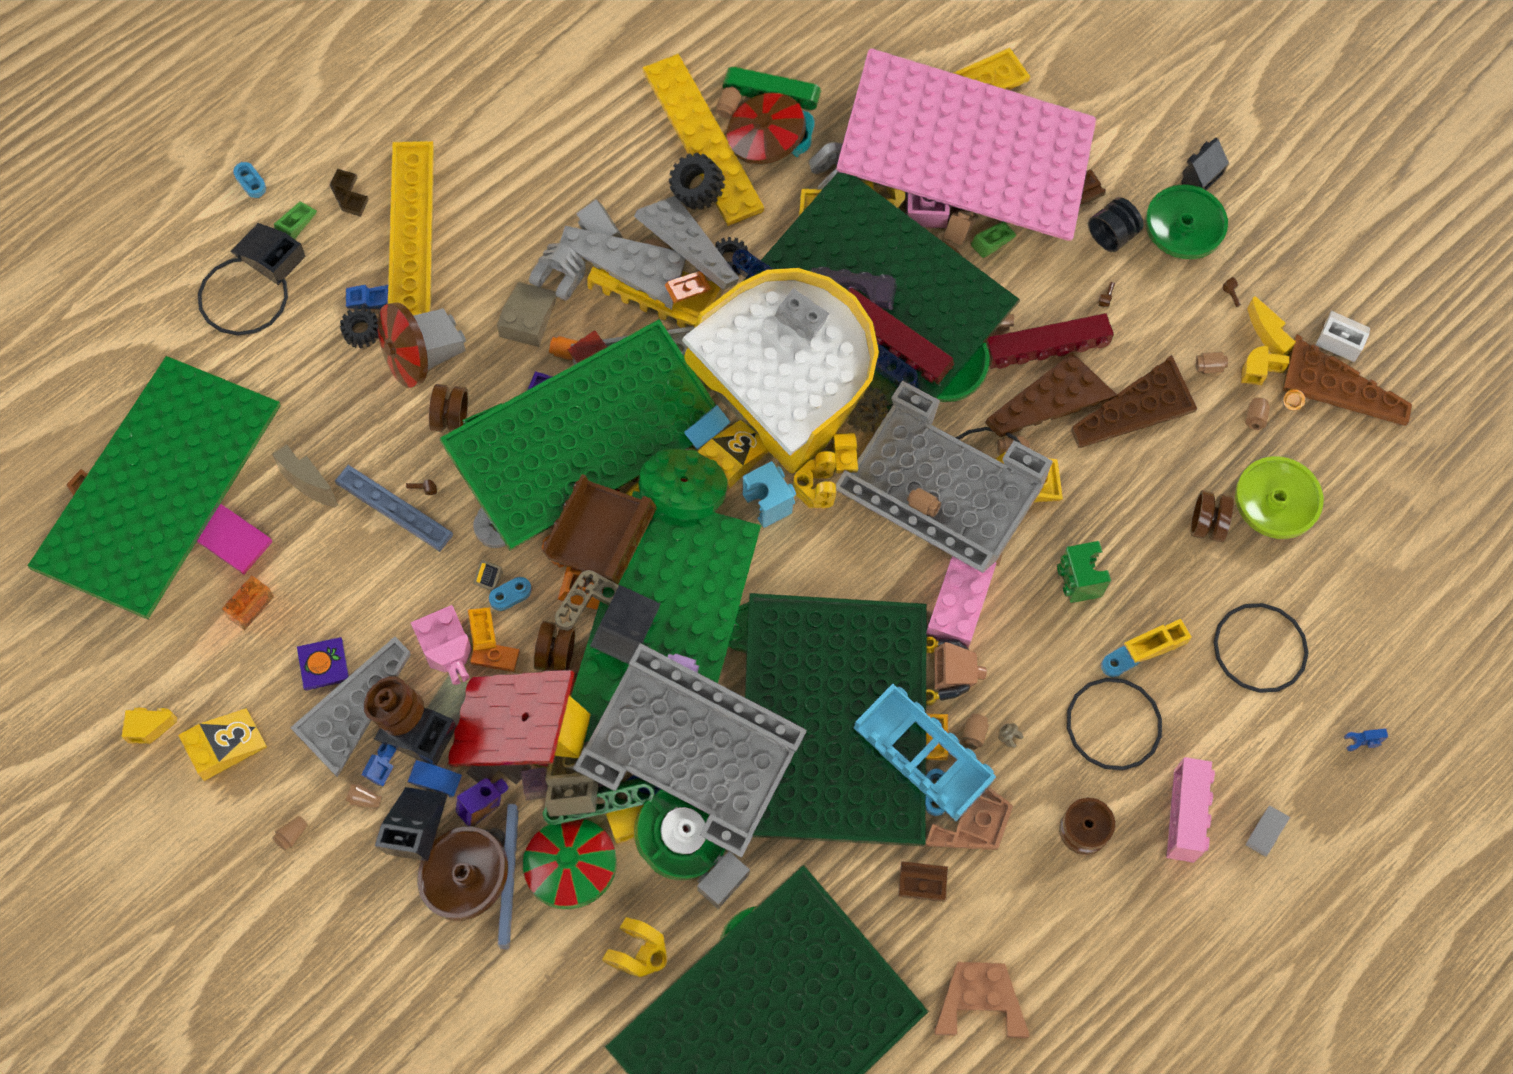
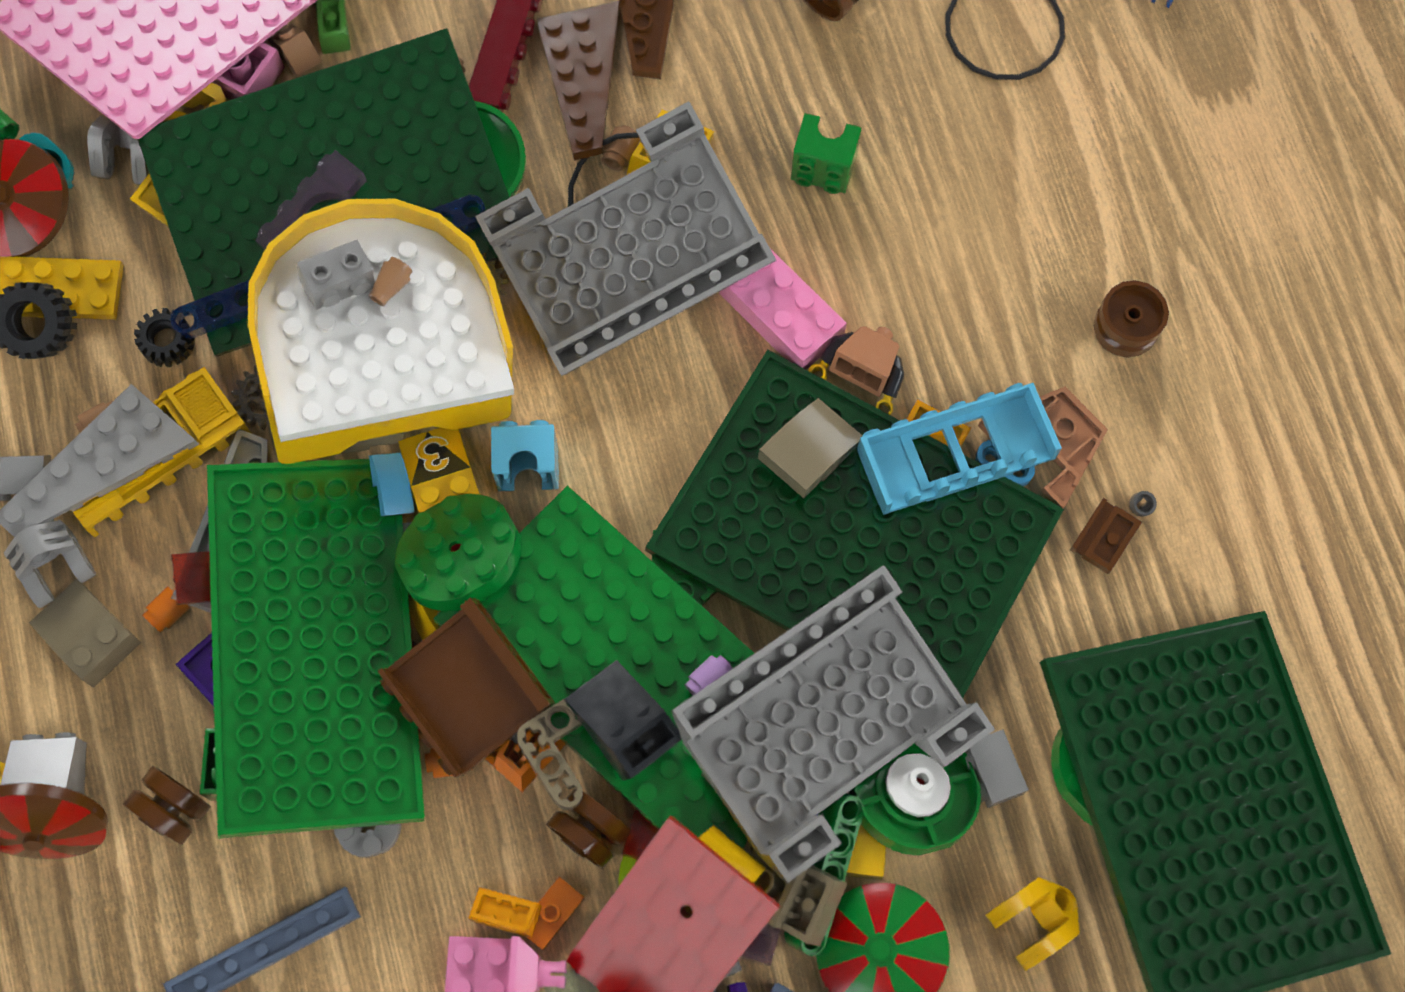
camera: 60 degrees left, 5 degrees up
reddish brown hand [406,479,437,495] -> none
slope [473,560,503,591] -> none
dark azure plate [489,577,532,611] -> none
light grey wing [634,196,739,290] -> none
orange plate [665,271,711,303] -> none
yellow piece [792,451,836,508] -> none
yellow brick [831,433,858,474] -> none
dark red brick [848,287,954,384] -> none
medium nougat brick [907,488,942,518] -> none
nougat wing [934,962,1029,1038] -> none
medium nougat brick [961,714,989,749] -> none
dark tan plate [998,723,1023,748] -> none
black piece [1067,677,1162,771] -> none
dark azure plate [1101,645,1140,677] -> none
yellow slope [1124,619,1192,663] -> none
bright pink brick [1166,757,1215,863] -> none
light grey slope [1246,805,1290,857] -> none
none -> medium nougat cone [368,257,413,306]
none -> dark tan slope [758,398,862,498]
none -> dark grey hinge [1129,491,1157,517]

